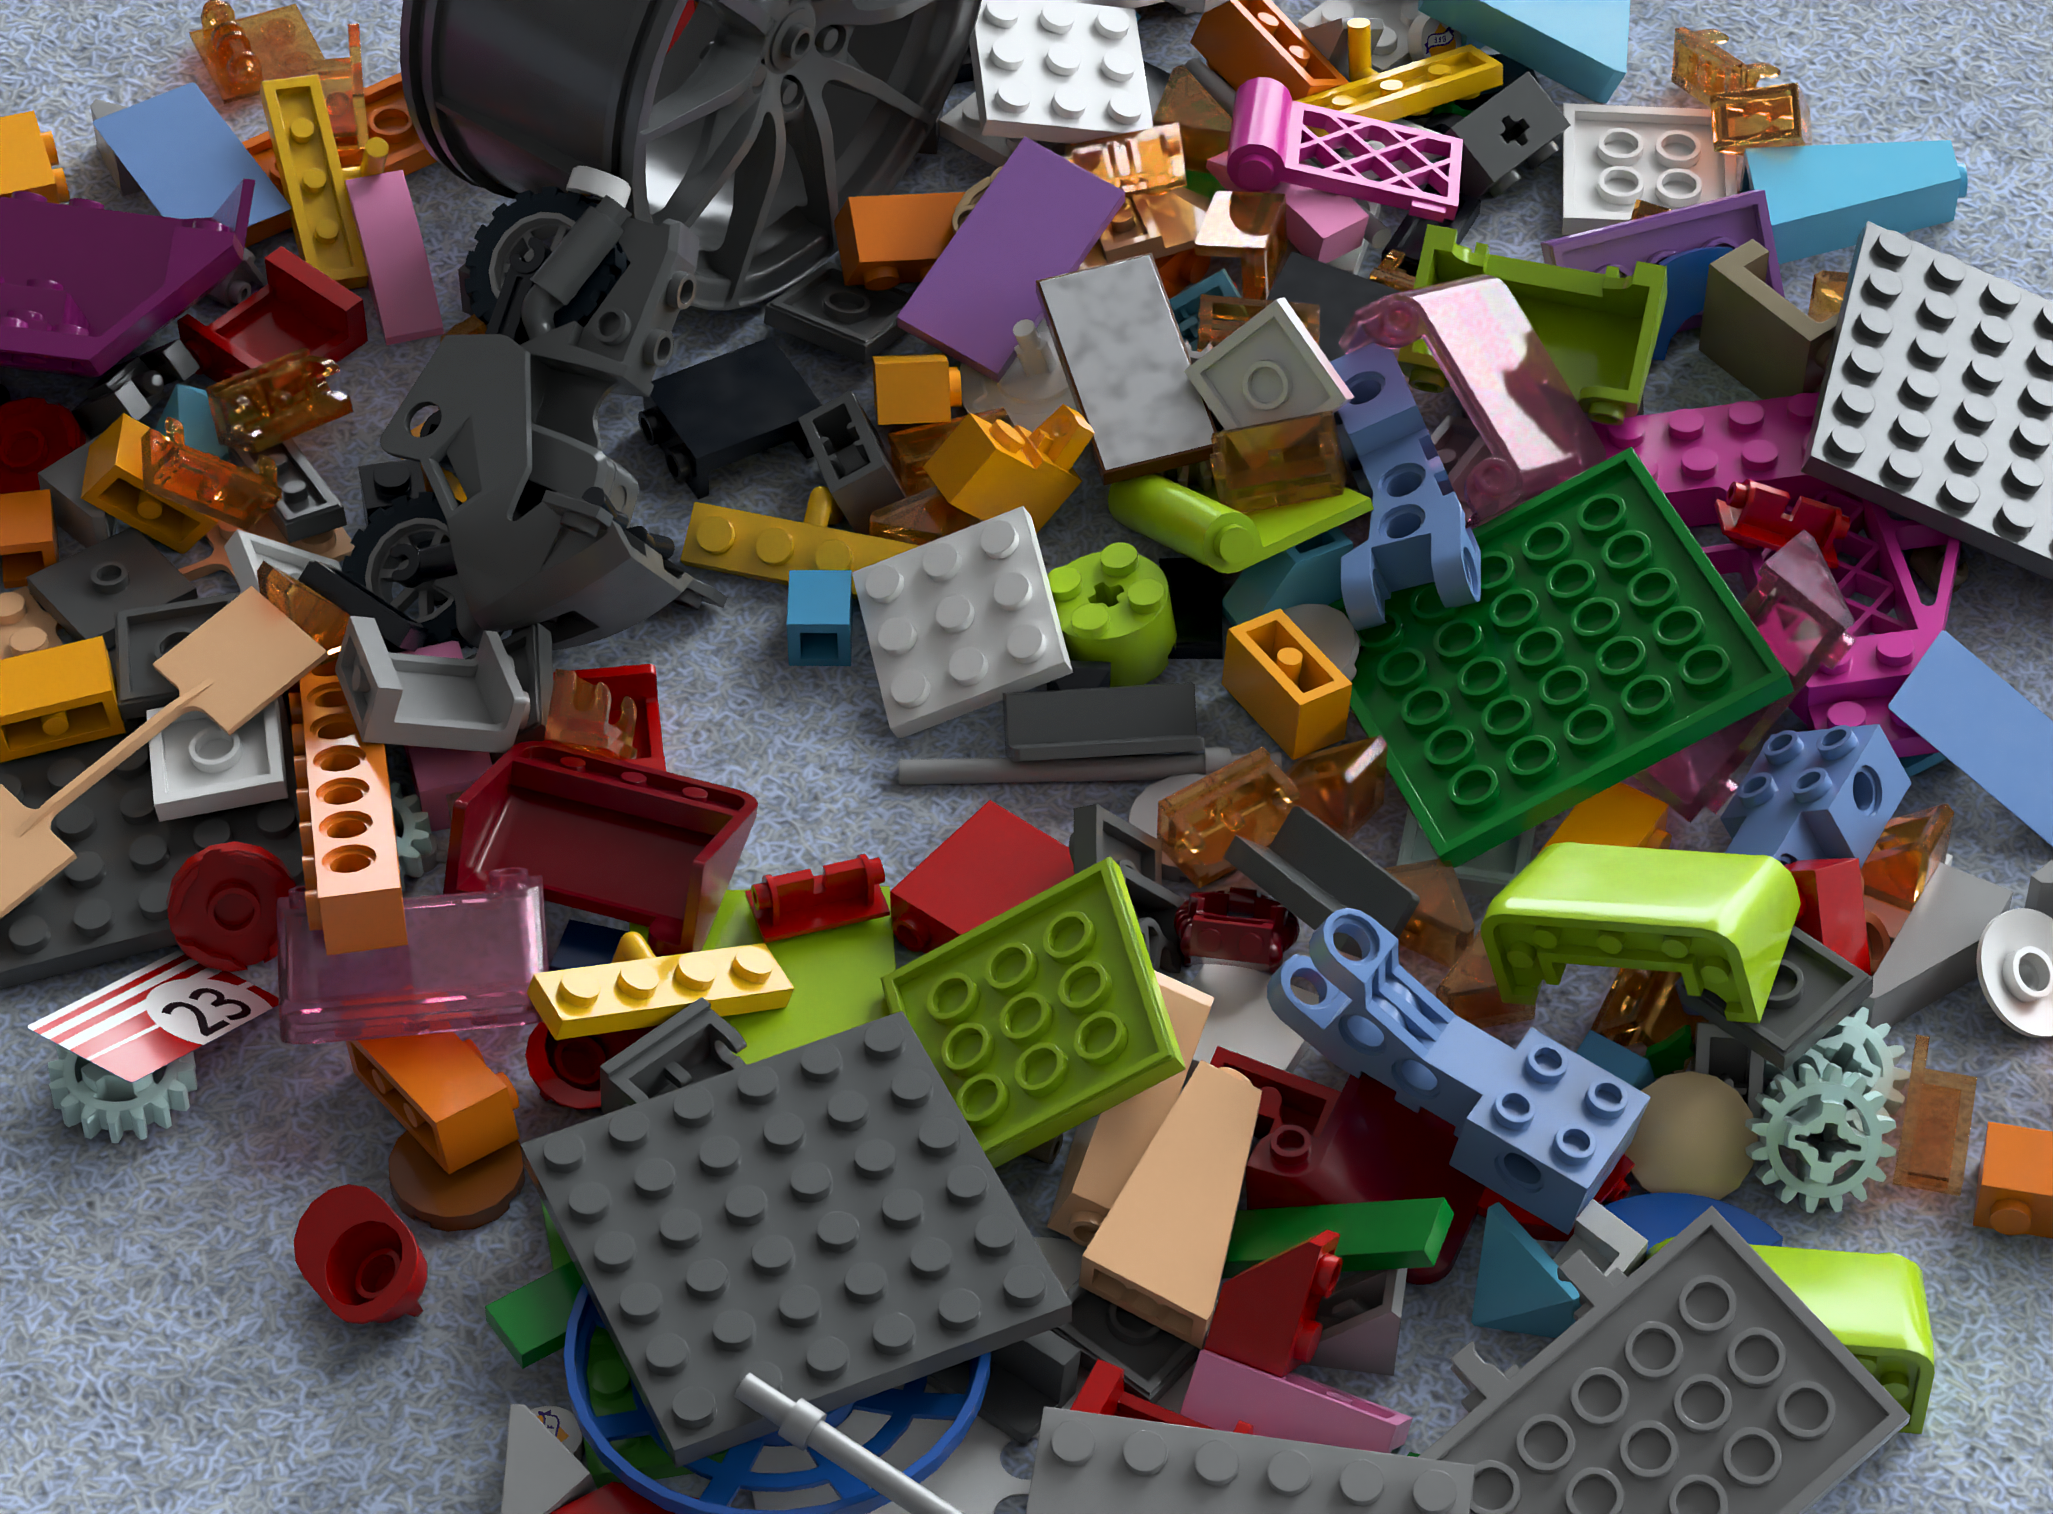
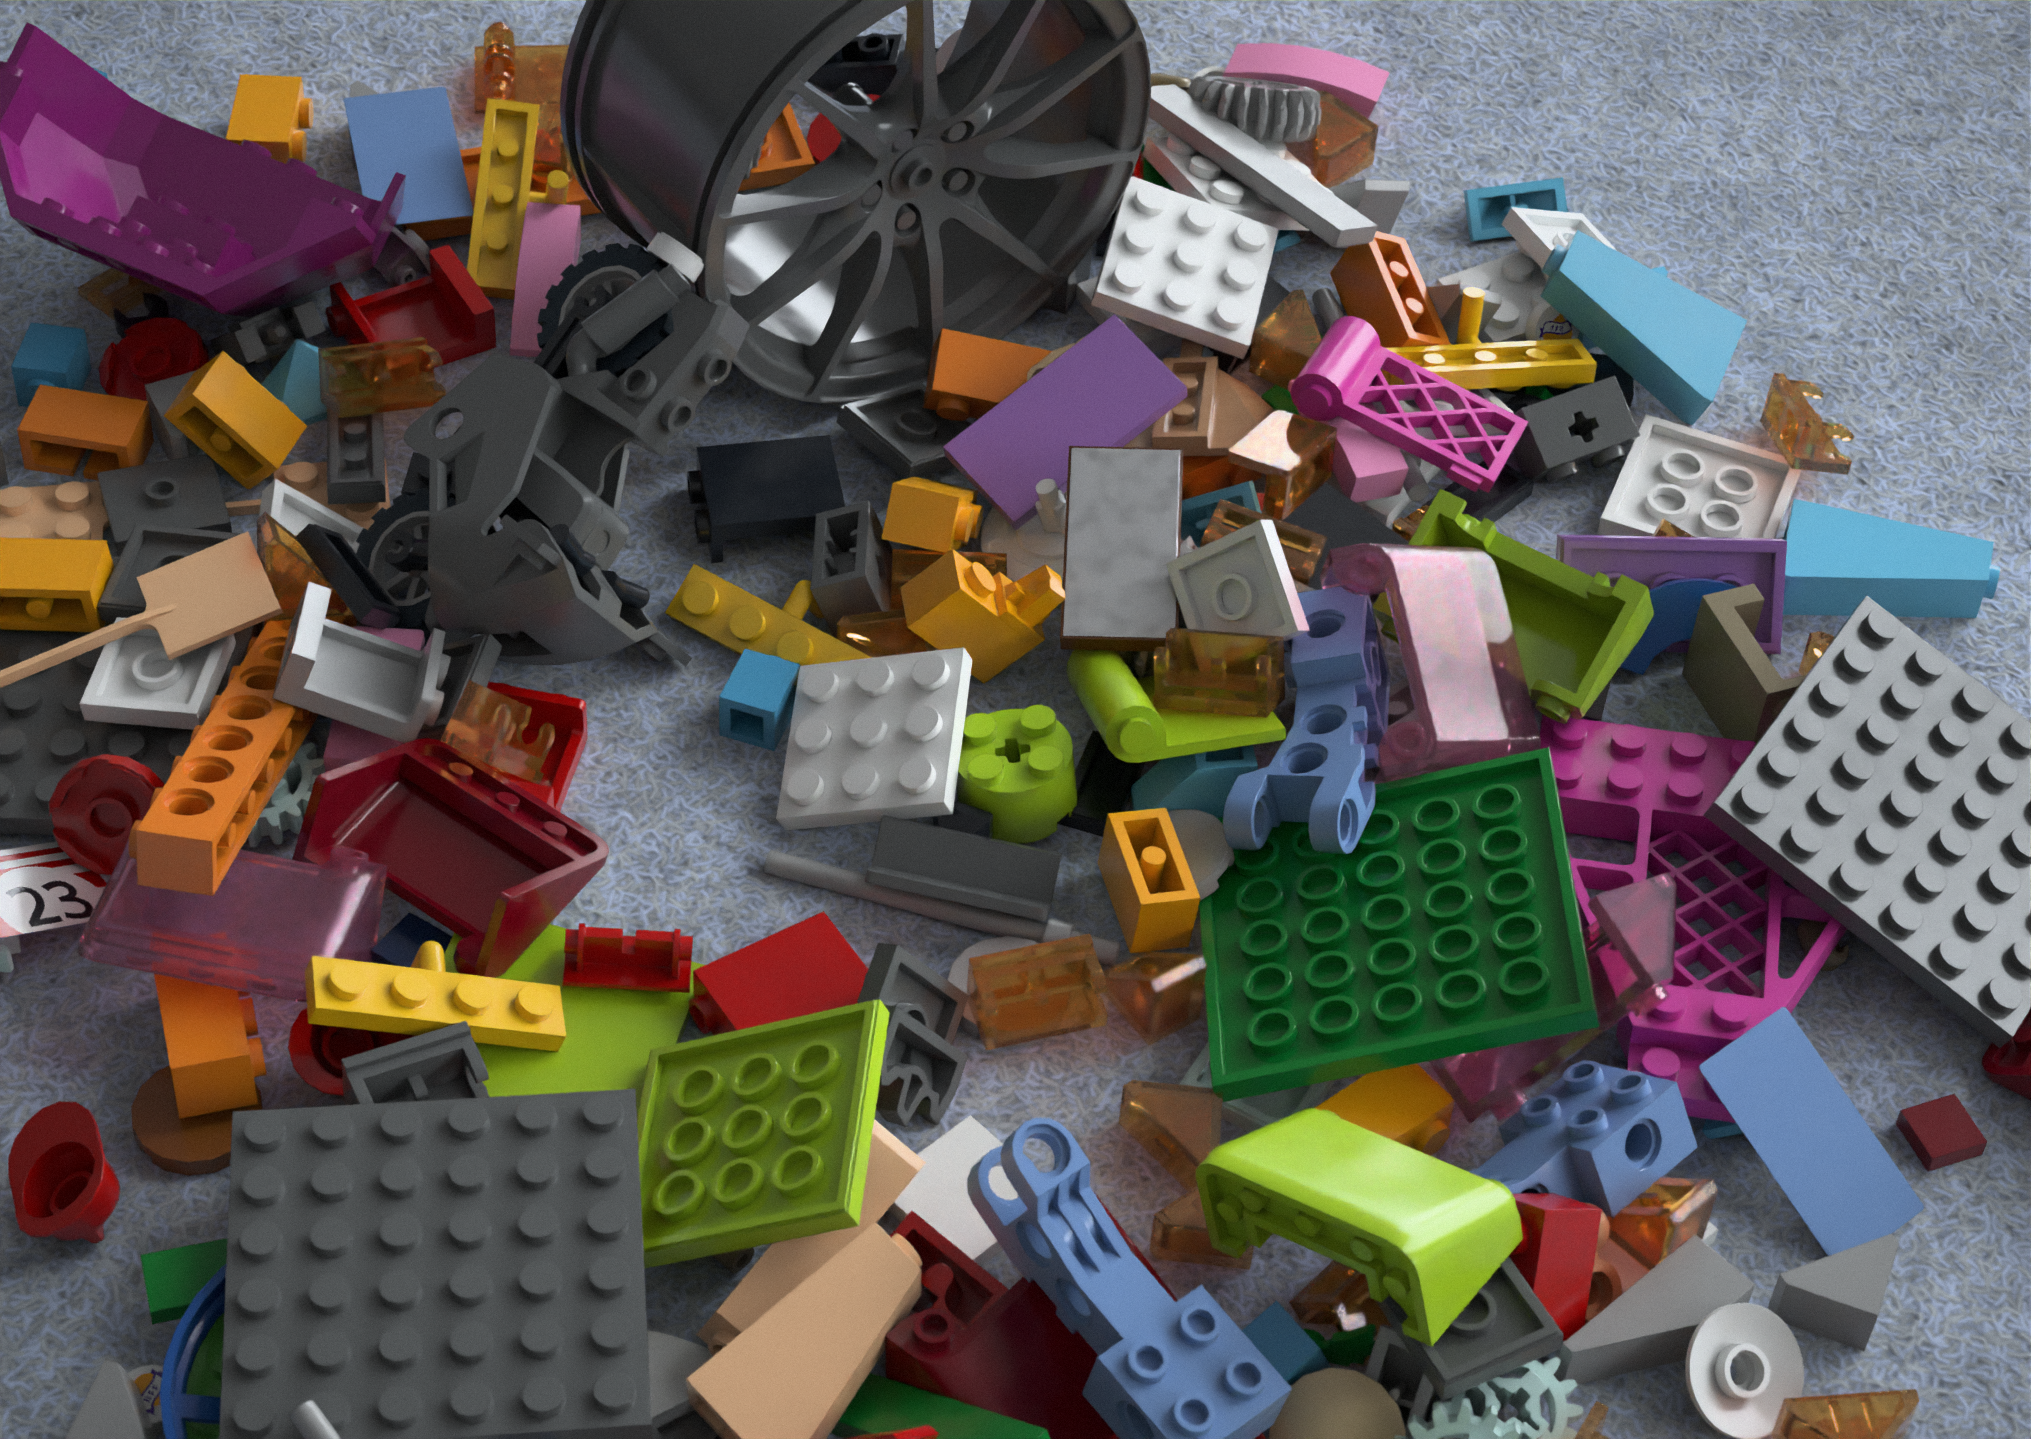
camera: 15 degrees right, 0 degrees up
clear orange hinge [141,417,282,531] -> none
clear orange hinge [1063,122,1187,198] -> none
dark red piece [1174,887,1300,975] -> none
dark grey panel [1223,806,1420,959] -> none
clear orange slope [1710,82,1813,156] -> none
red hinge [1714,479,1850,570] -> none

